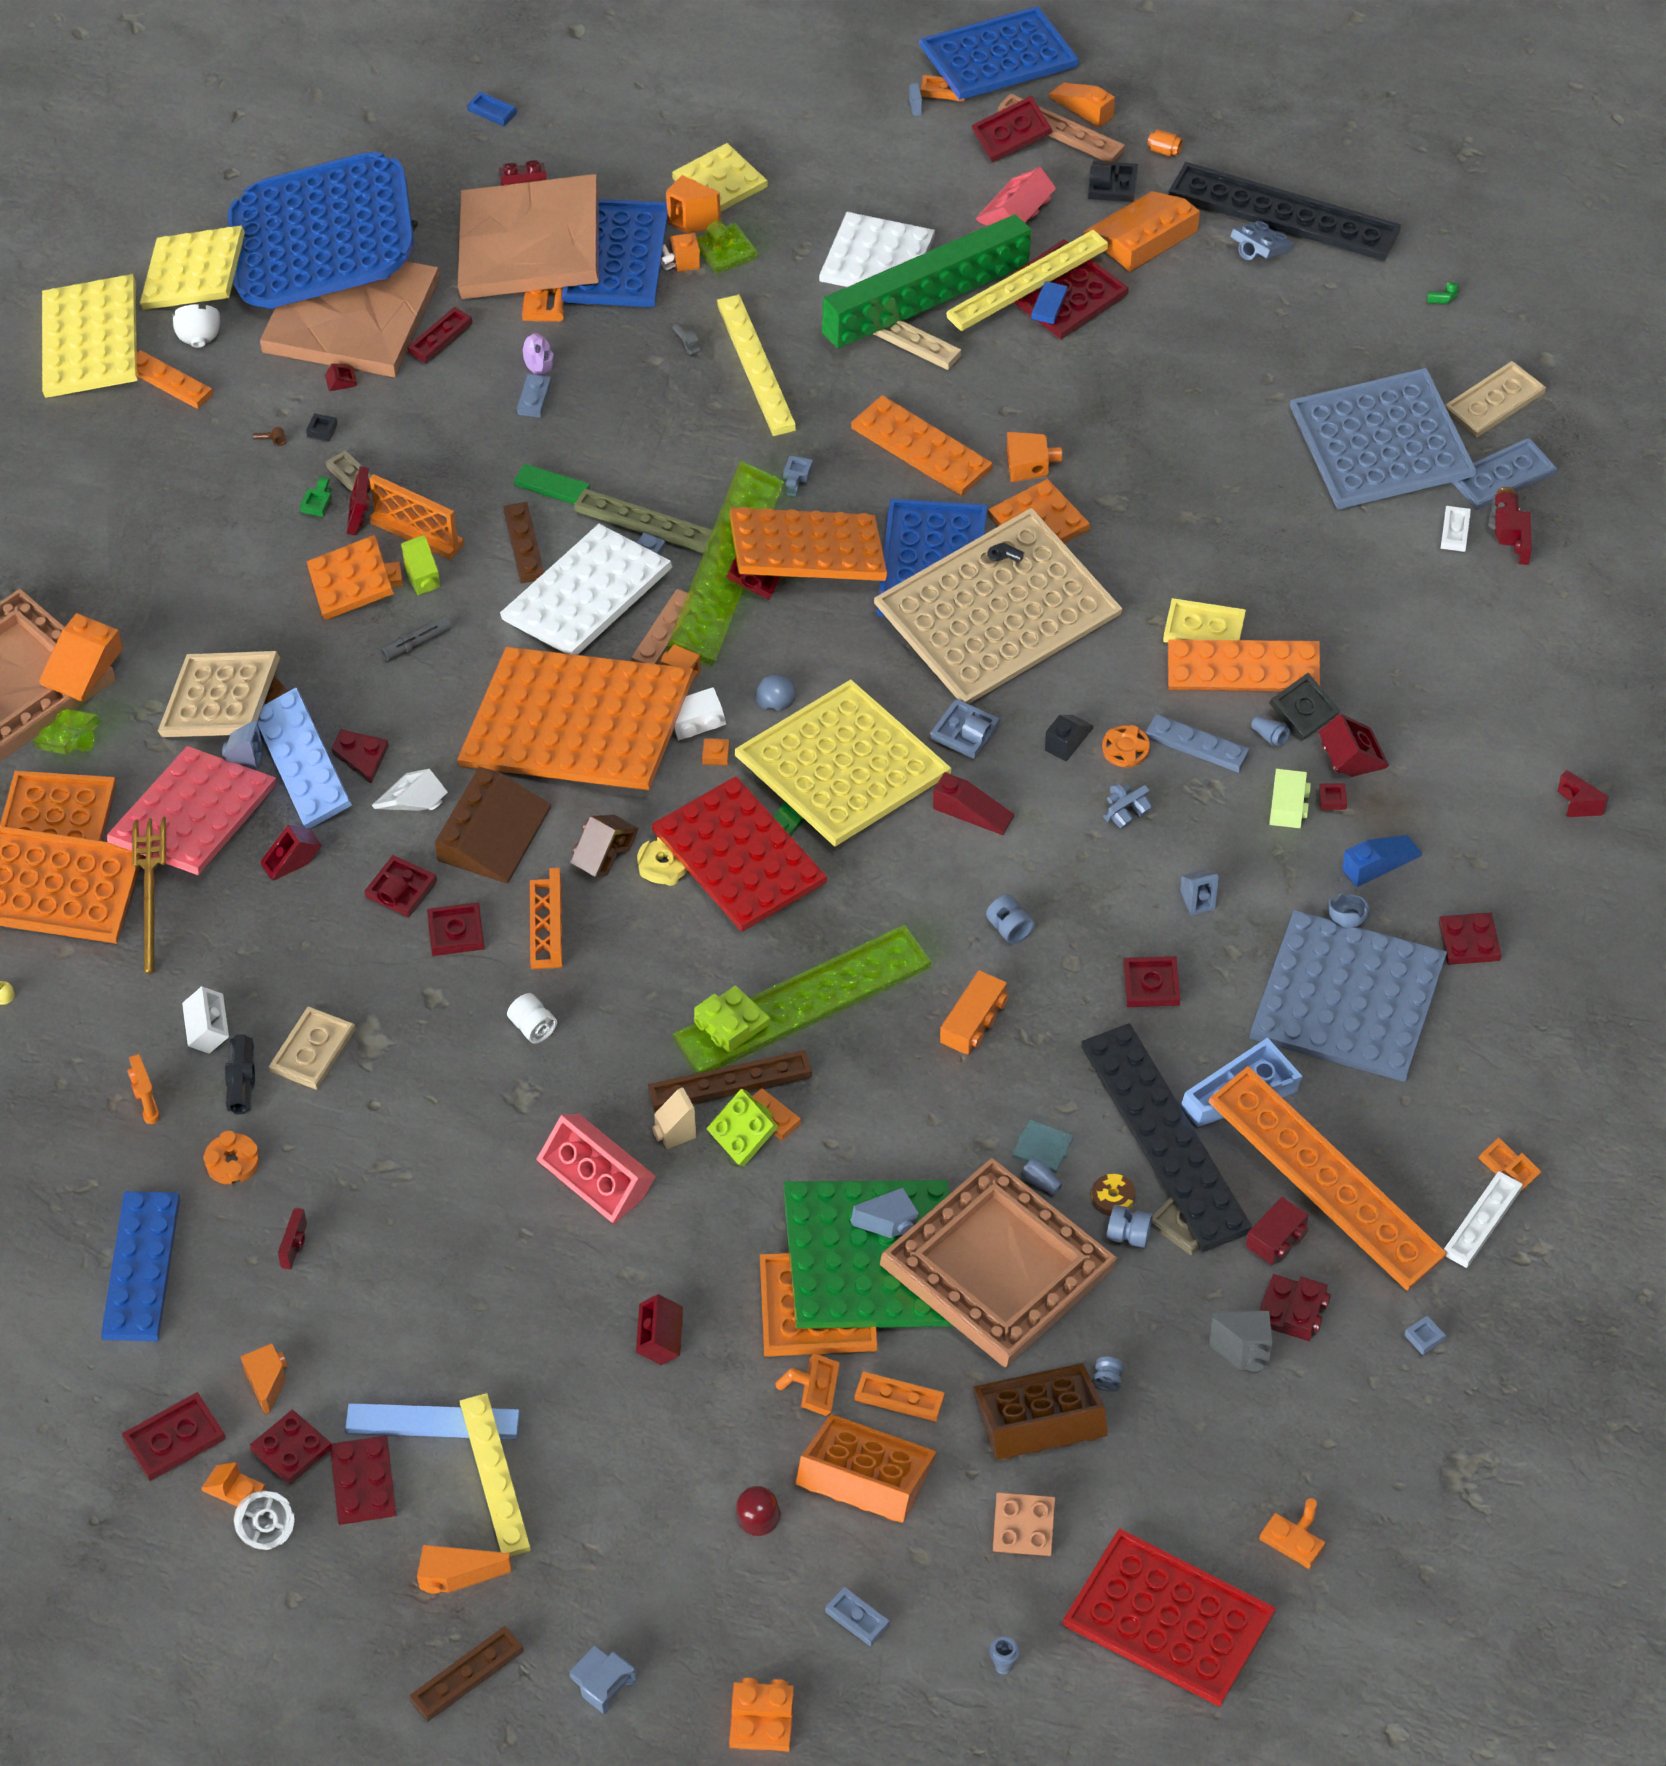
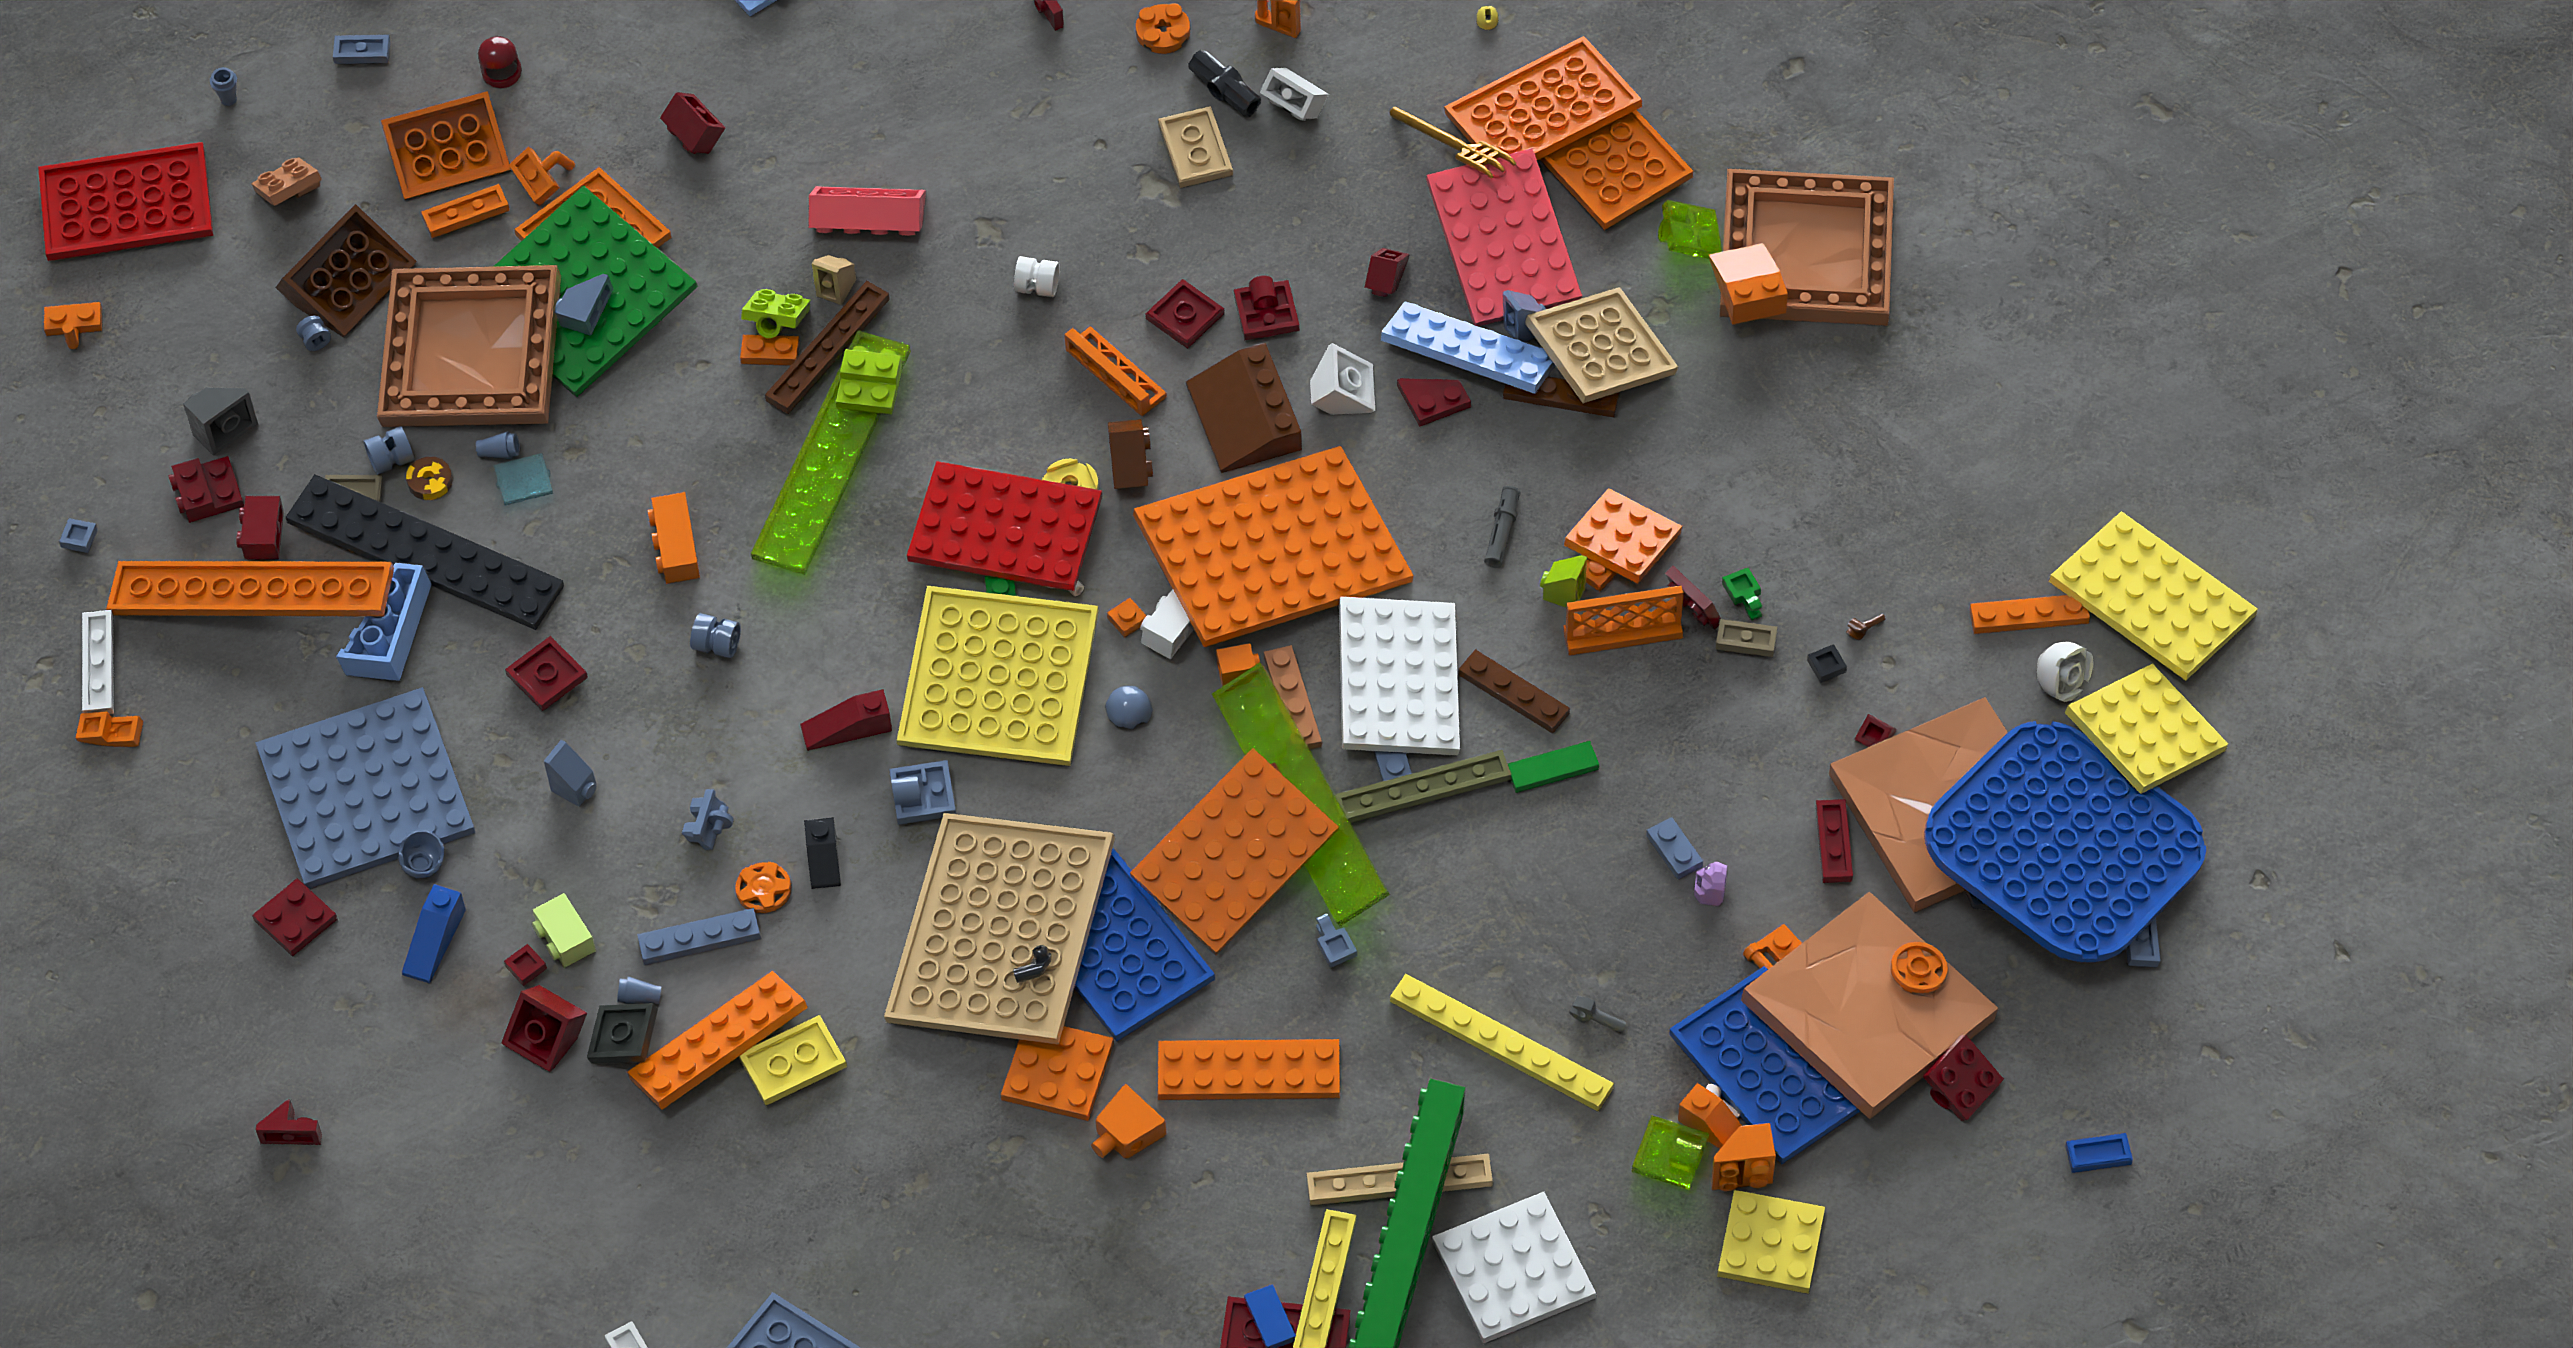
camera: 140 degrees right, 5 degrees up
none -> orange wheel [1890,942,1948,993]

